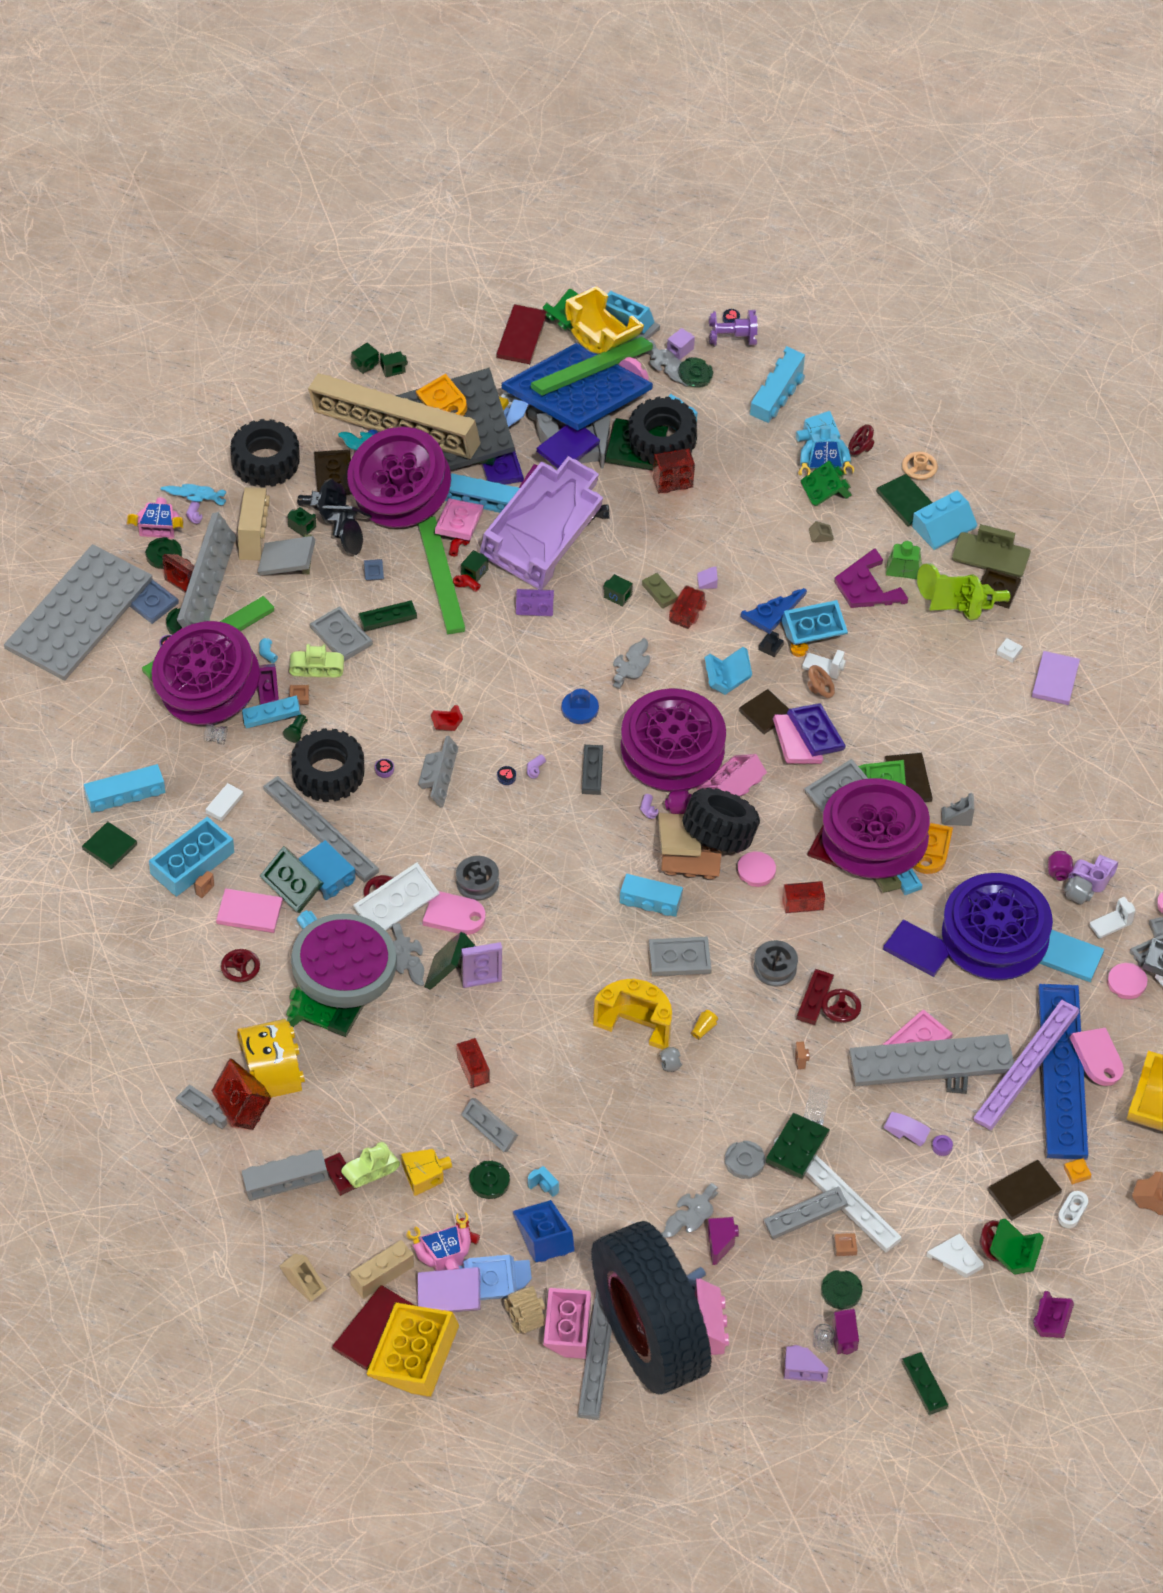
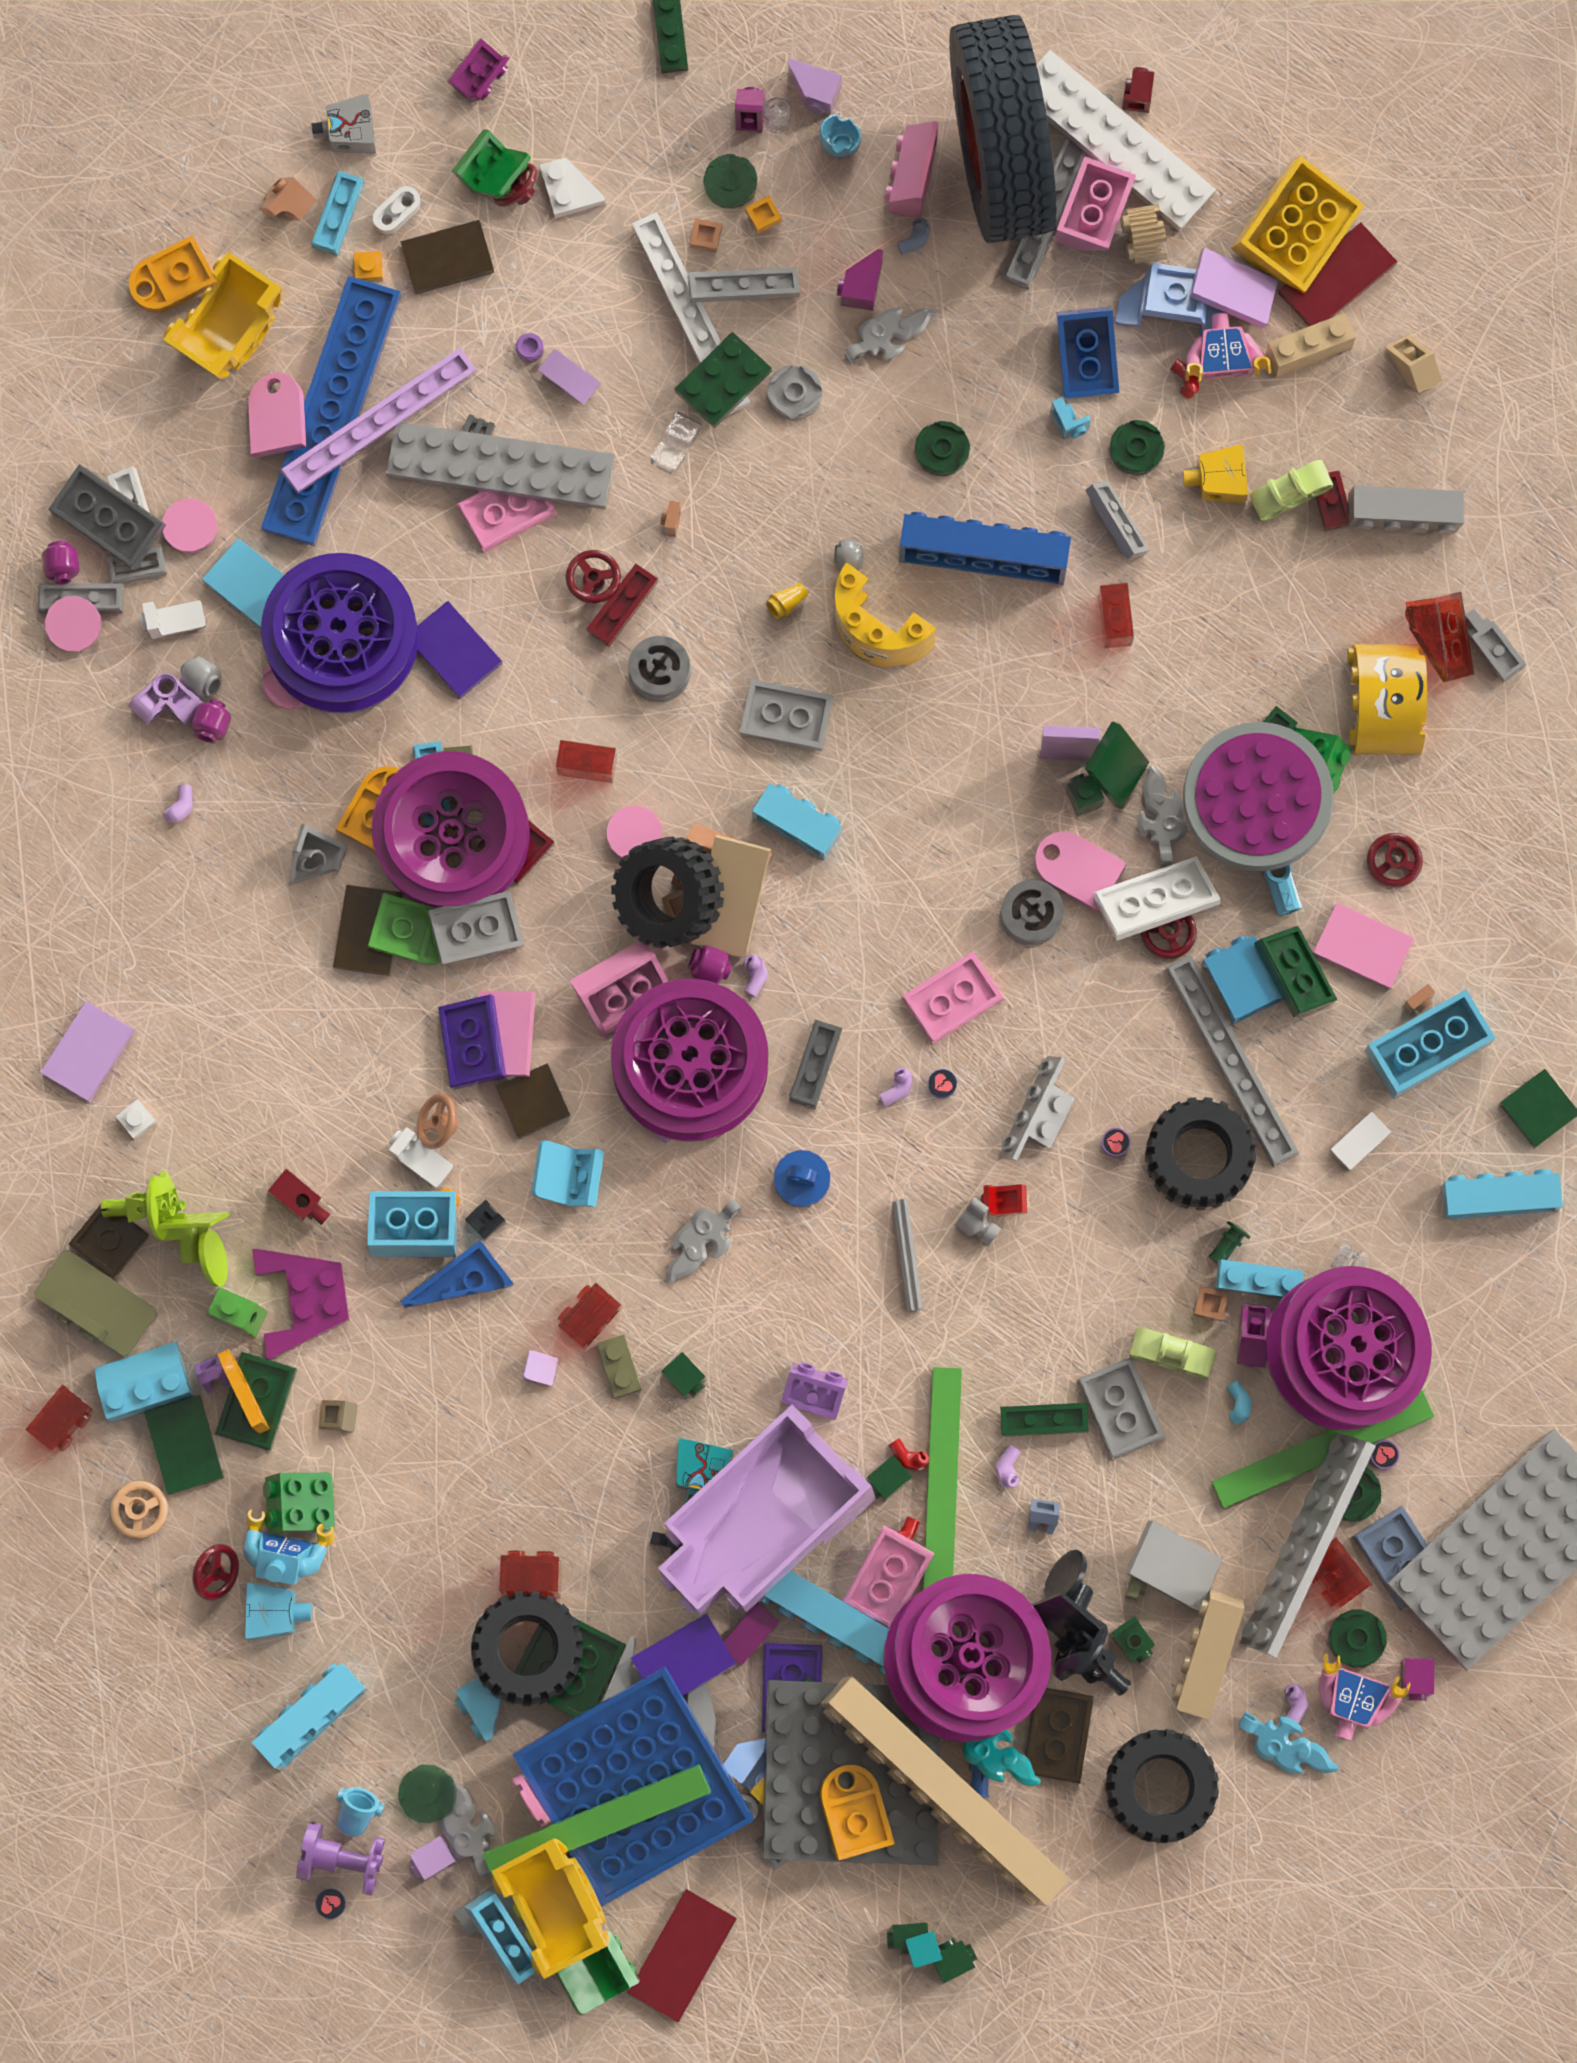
camera: 160 degrees left, 25 degrees up
none -> clear red brick [25,1384,93,1454]
none -> lavender arm [164,785,193,823]
none -> medium lavender tile [194,1355,229,1393]
none -> dark green tile [215,1352,297,1451]
none -> light orange tile [218,1348,270,1434]
none -> dark red torso [267,1169,331,1227]
none -> light grey torso [311,94,376,153]
none -> medium azure tile [311,171,365,256]
none -> medium azure piece [336,1787,385,1837]
none -> teal torso [676,1438,734,1504]
none -> light orange plate [745,195,782,234]
none -> medium azure hair [820,114,861,158]
none -> light grey axle [893,1199,922,1312]
none -> blue brick [899,512,1071,585]
none -> bright pink tile [902,951,1004,1045]
none -> teal tile [905,1931,942,1968]
none -> dark green tile [915,421,970,476]
none -> light grey piece [954,1197,1002,1246]
none -> lavender arm [995,1445,1021,1488]
none -> white plate [1036,50,1216,232]
none -> dark red brick [1122,67,1155,113]
none -> magenta brick [1401,1658,1434,1701]

